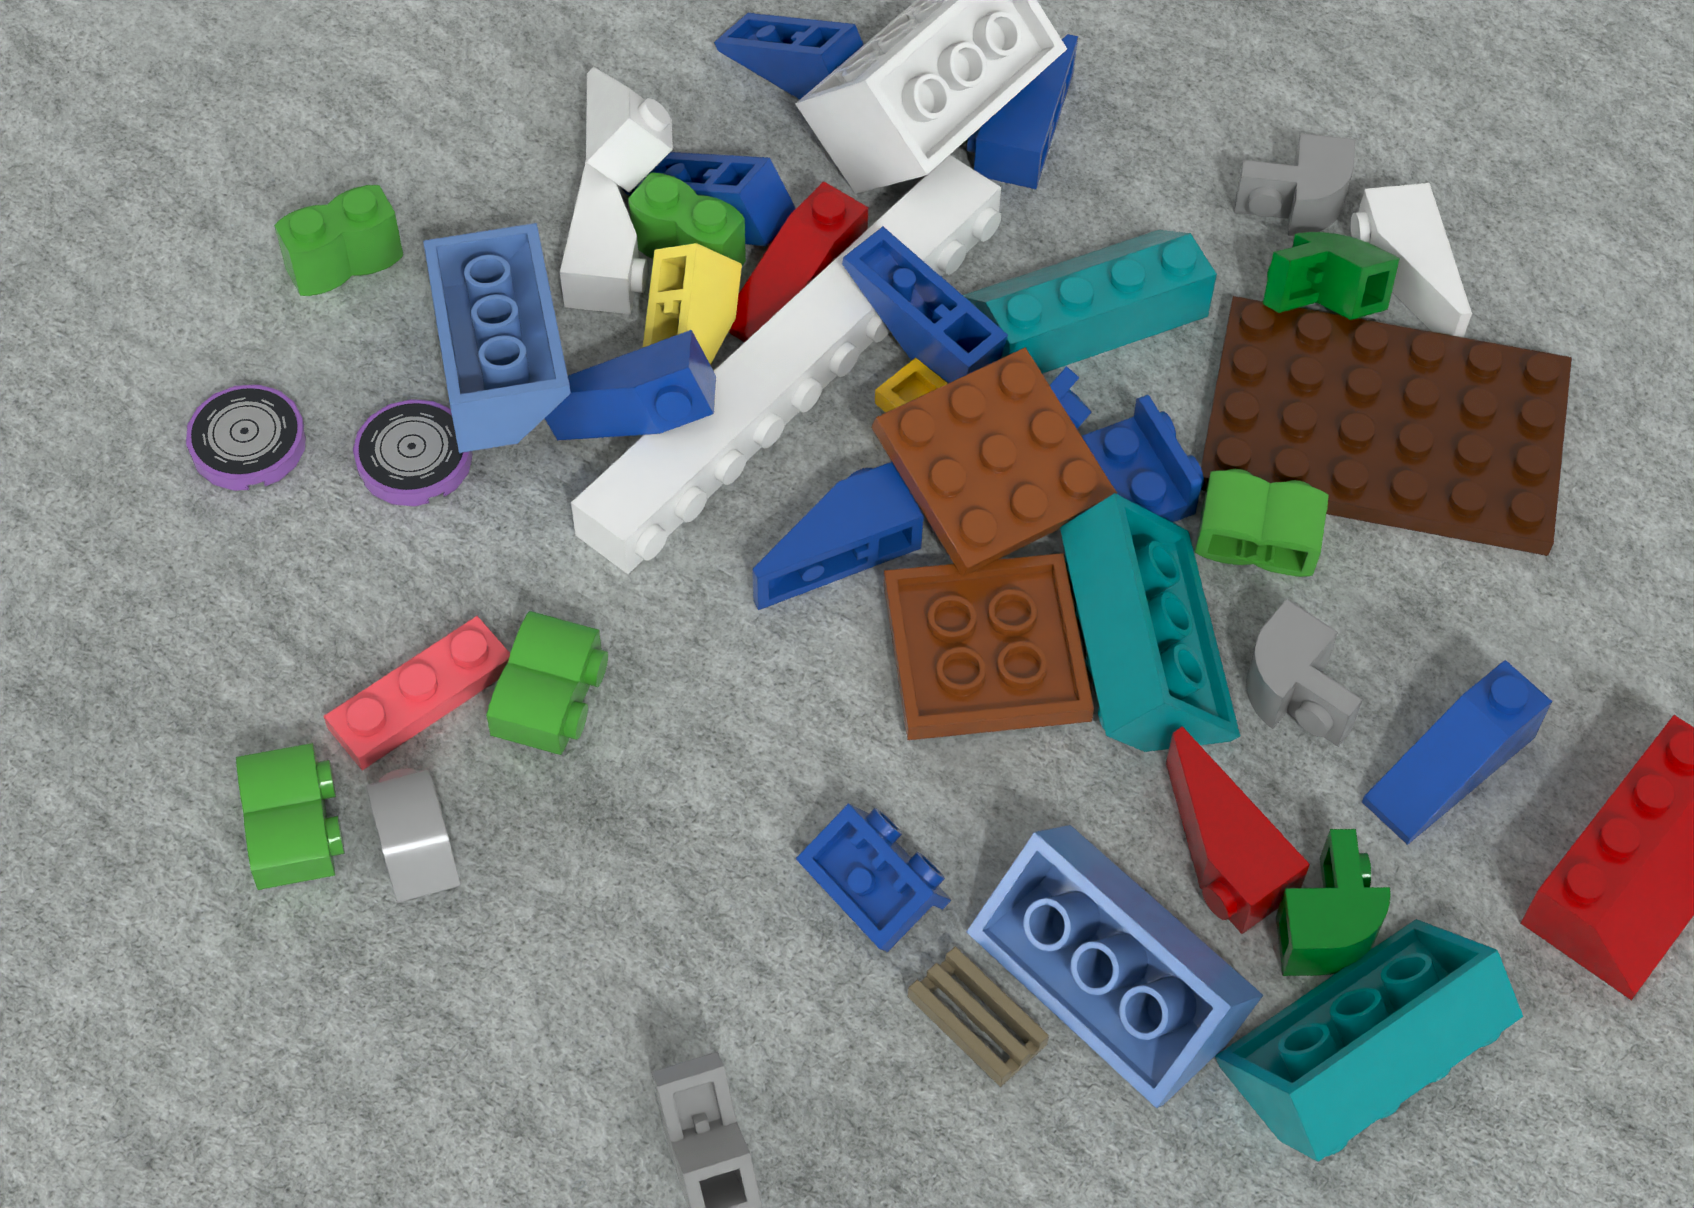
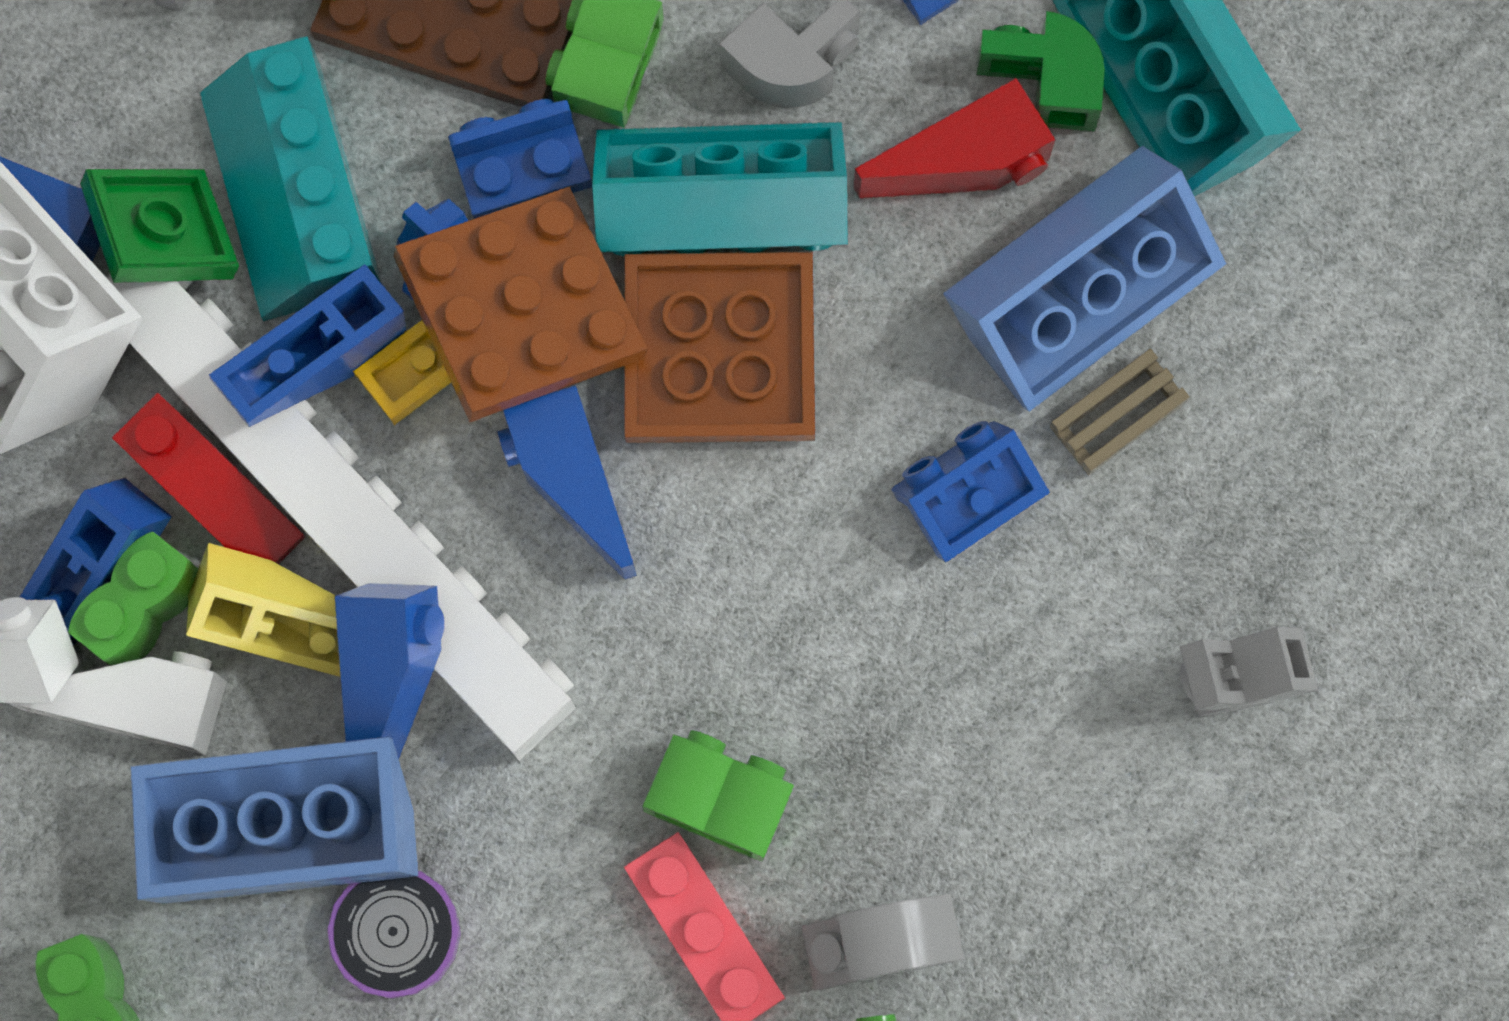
camera: 80 degrees left, 20 degrees up
none -> green tile [80,169,239,283]

